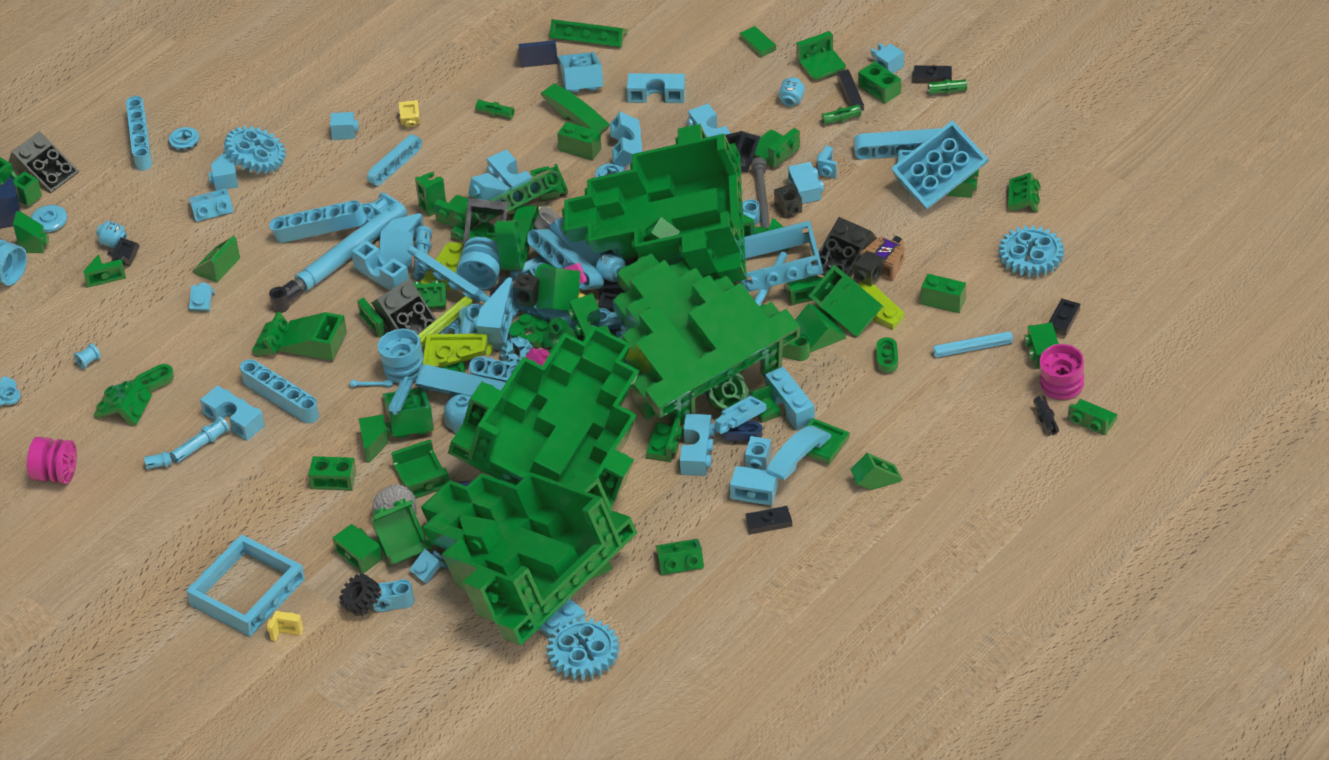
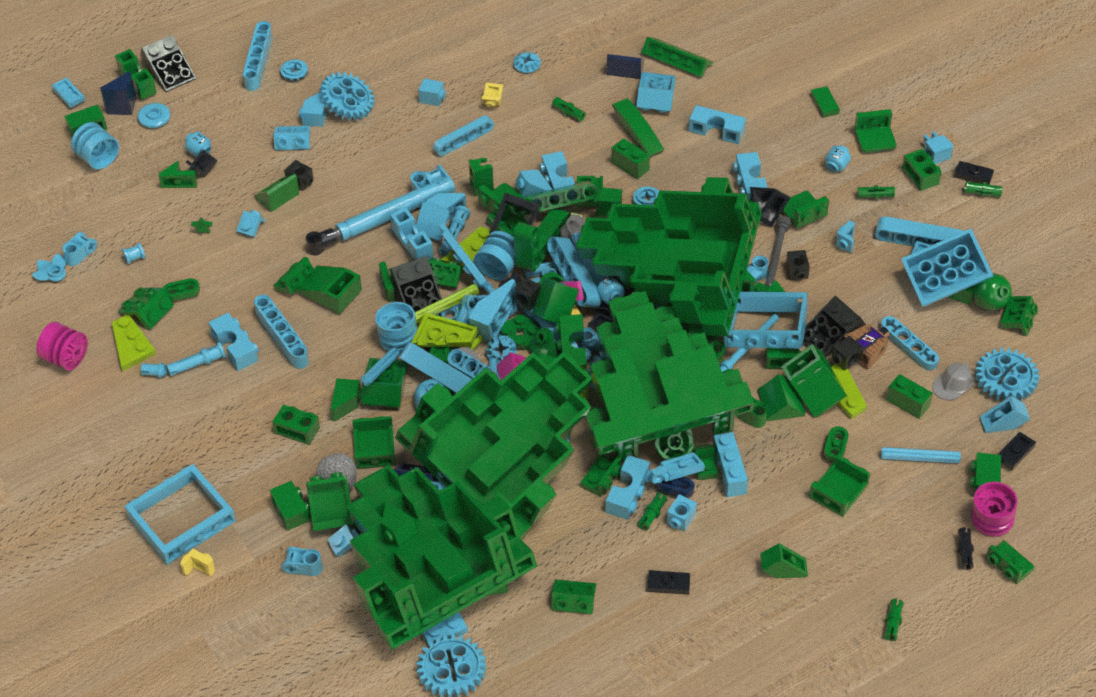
camera: 15 degrees right, 5 degrees up
green slope [13,211,49,253] -> none
medium azure beam [269,200,367,243] -> none
black tyre [339,573,381,616] -> none
medium azure hinge [350,379,393,388] -> none
medium azure arch [610,112,642,168] -> none
green slope [642,217,680,242] -> none
medium azure brick [730,466,778,506] -> none
medium azure slope [766,426,831,480] -> none
medium azure brick [788,162,824,204] -> none
green plate [806,418,850,465] -> none
black piece [837,69,864,111] -> none
none -> medium azure piece [62,232,97,266]
none -> lime wing [112,315,156,371]
none -> green piece [191,217,213,234]
none -> pearl dark grey brick [284,160,314,191]
none -> medium azure gear [514,51,541,73]
none -> green brick [595,187,623,218]
none -> green pin [637,492,668,531]
none -> green panel [809,455,871,517]
none -> medium azure beam [880,316,939,370]
none -> green pin [884,598,904,641]
none -> light grey piece [932,363,974,400]
none -> green cylinder [973,273,1012,311]
none -> medium azure slope [980,396,1030,433]

